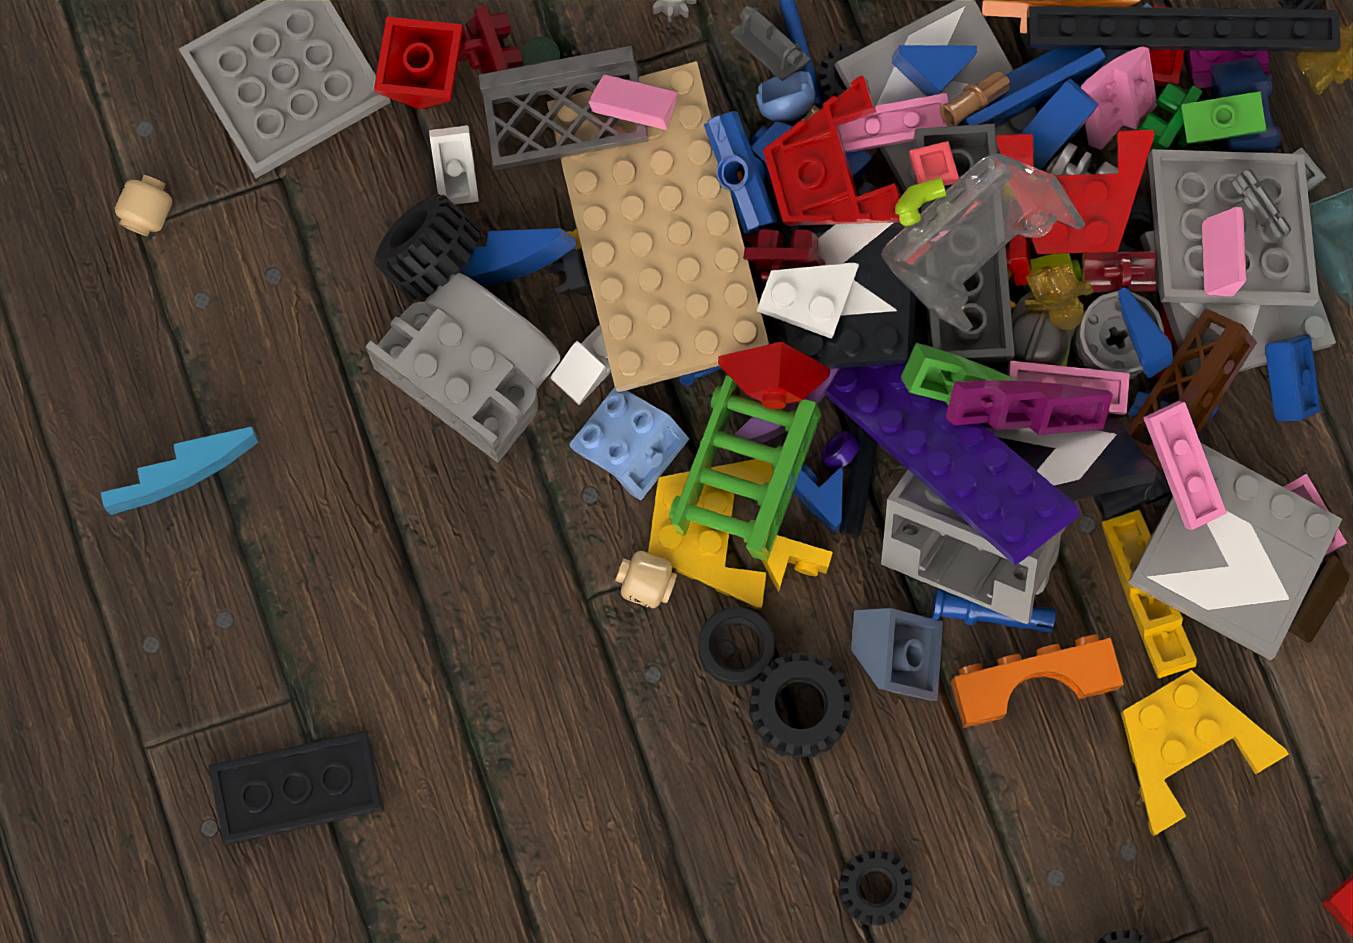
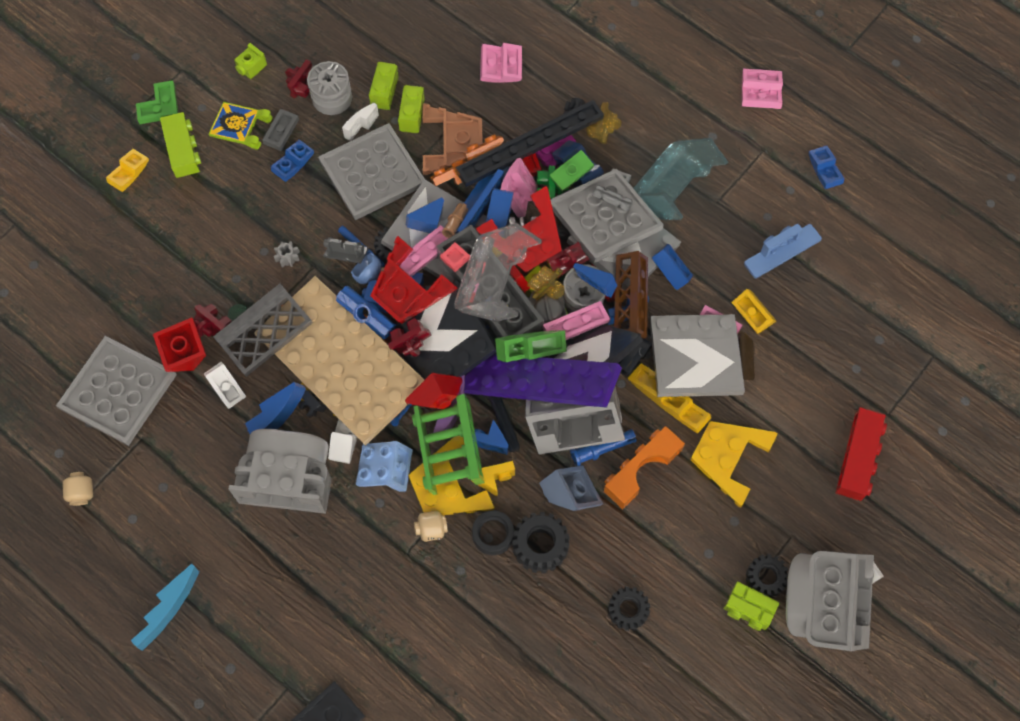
camera: 30 degrees left, 10 degrees down
black tyre [374,194,480,300] -> none
bright pink slope [589,74,679,130] -> none
white wing [757,263,859,339] -> none
dark purple tile [821,431,860,470] -> none
lime arm [895,177,946,226] -> none
magenta slope [945,380,1113,435] -> none
bright pink plate [1143,401,1227,530] -> none
bright pink slope [1202,207,1247,297] -> none

